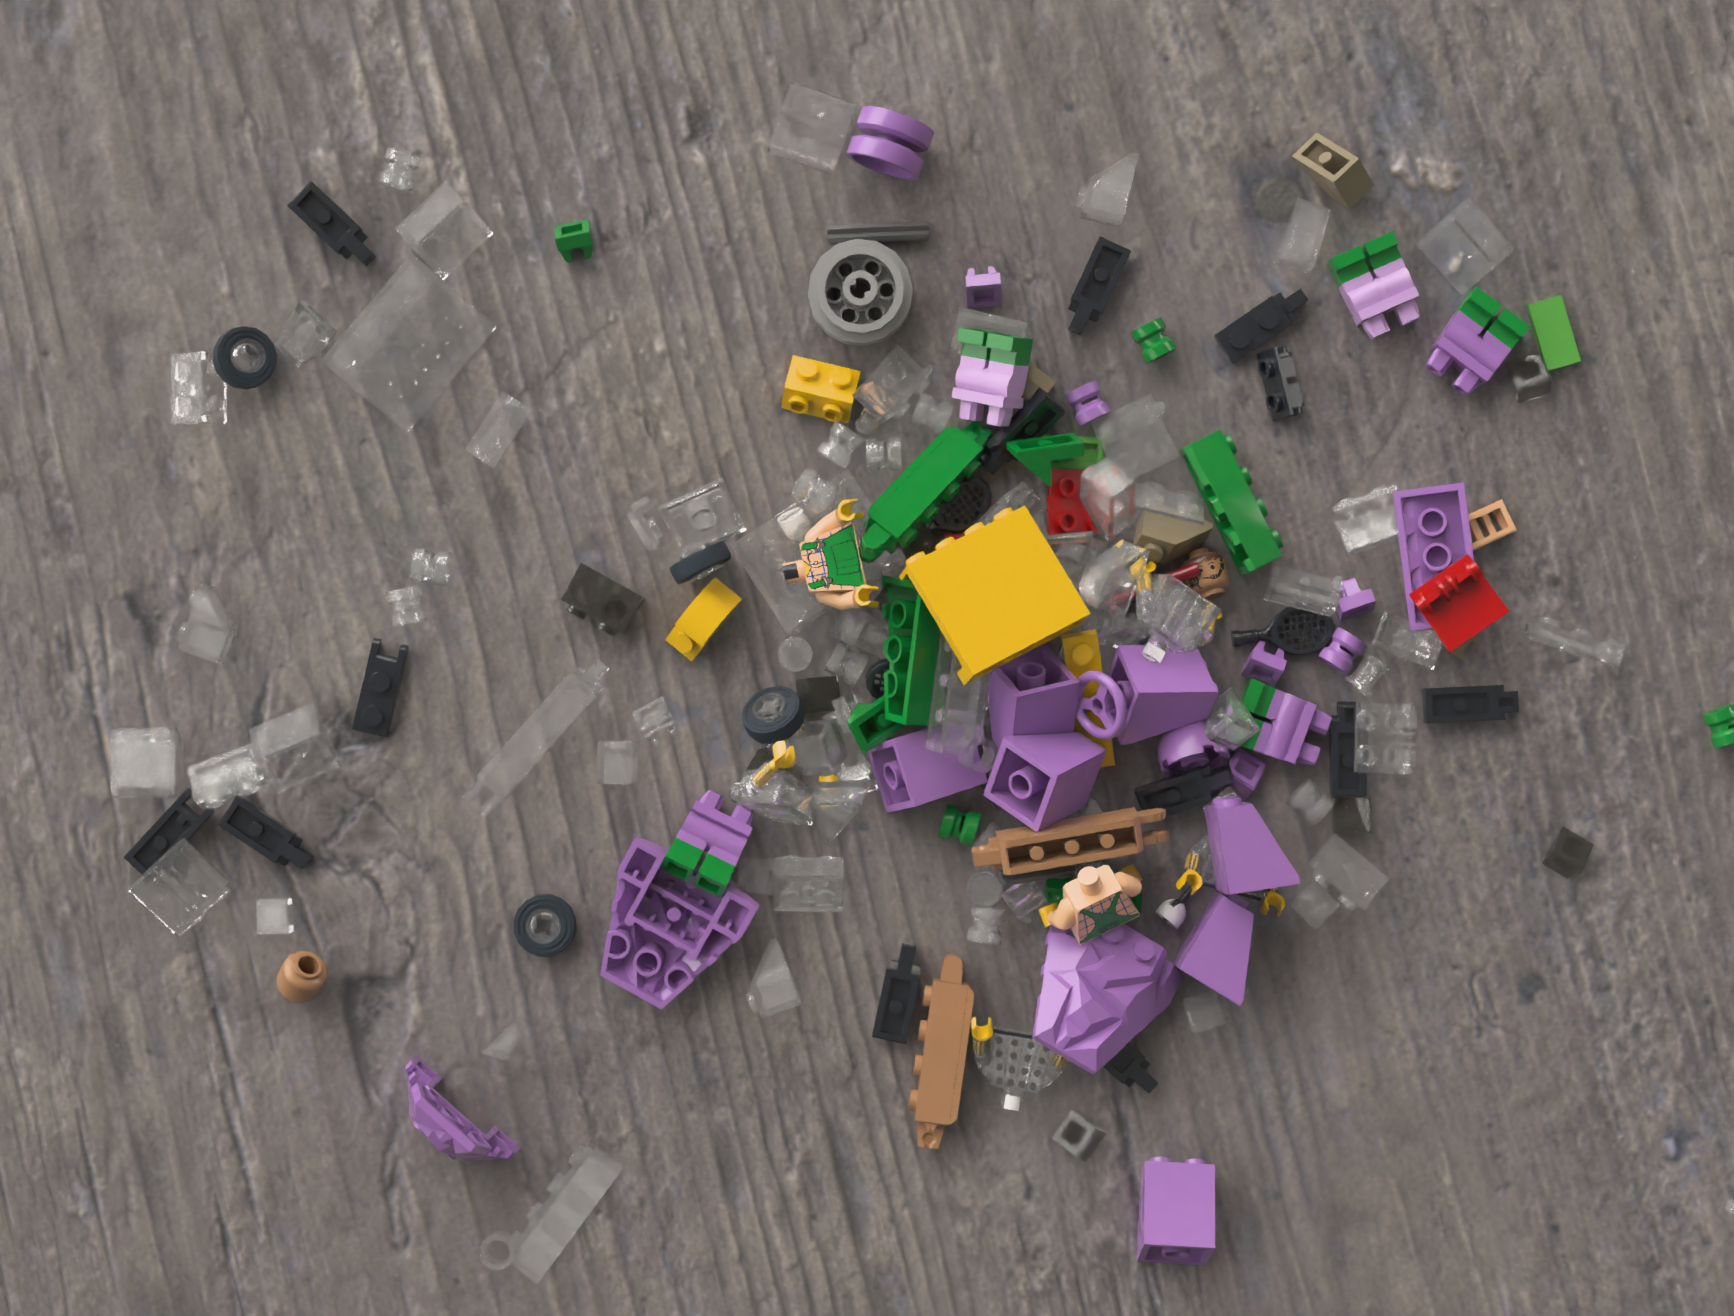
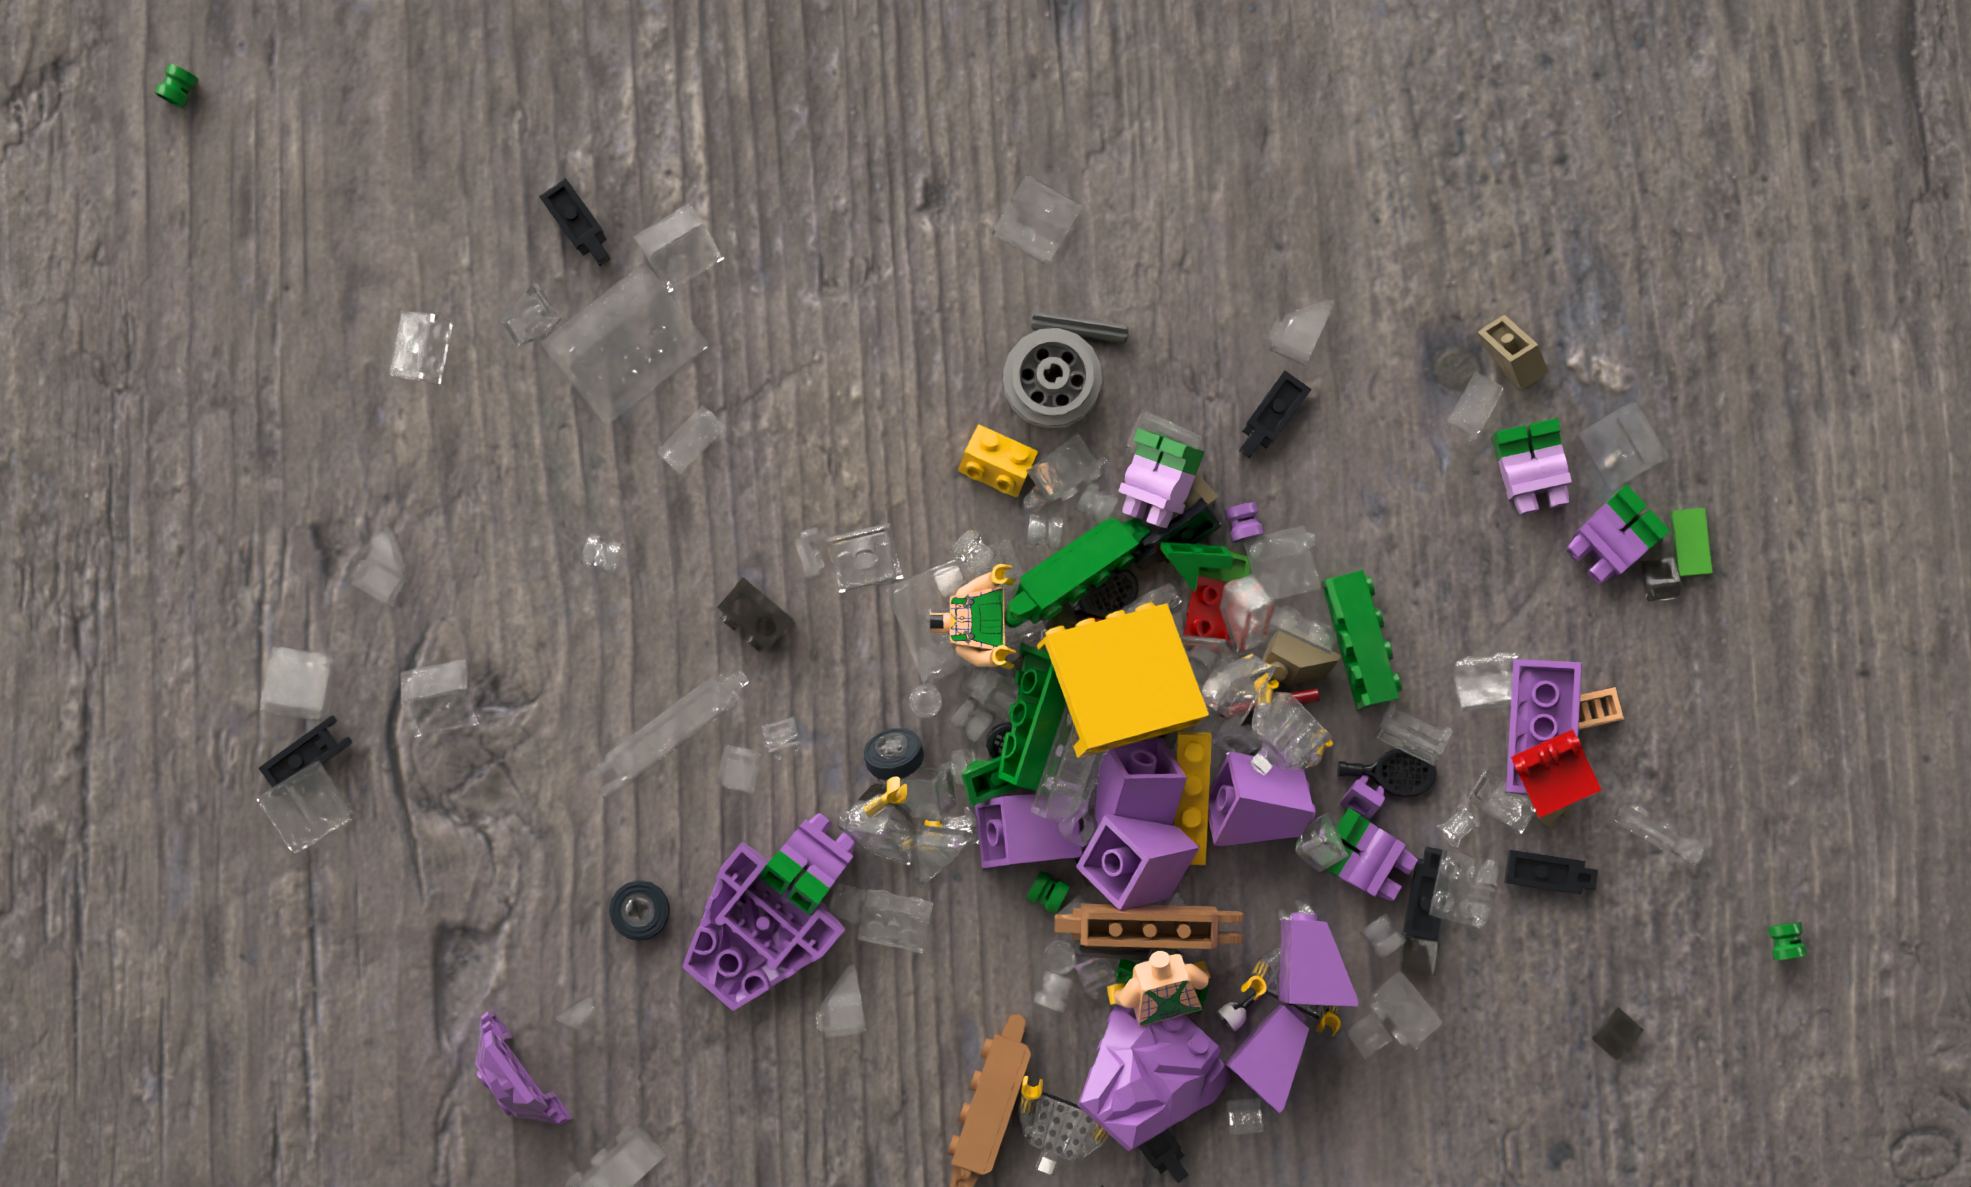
camera: 10 degrees right, 5 degrees down
clear bracket [186,743,268,809] -> none
black wheel [212,326,277,390] -> none
black hinge [217,795,314,869] -> none
clear slope [256,897,294,935] -> none
medium nougat head [276,951,328,1003] -> none
black hinge [352,638,409,737] -> none
clear wheel [378,148,421,192] -> none
clear wheel [386,586,427,627] -> none
green tile [554,219,592,263] -> none
yellow brick [665,577,742,662] -> none
black wheel [670,541,731,585] -> none
clear smoke slope [796,675,841,714] -> none
clear wheel [816,422,864,470] -> none
medium lavender wheel [846,106,934,181] -> none
black hinge [872,943,921,1044] -> none
medium lavender tile [965,266,1002,309] -> none
medium lavender piece [1076,671,1127,739] -> none
green wheel [1130,317,1177,364] -> none
black hinge [1134,764,1235,817] -> none
medium lavender cylinder [1157,720,1230,777] -> none
medium nougat head [1181,548,1231,602] -> none
black hinge [1214,288,1309,364] -> none
medium lavender slope [1223,746,1267,800] -> none
black hinge [1256,346,1305,421] -> none
medium lavender wheel [1318,627,1367,676] -> none
medium lavender tile [1335,578,1376,622] -> none

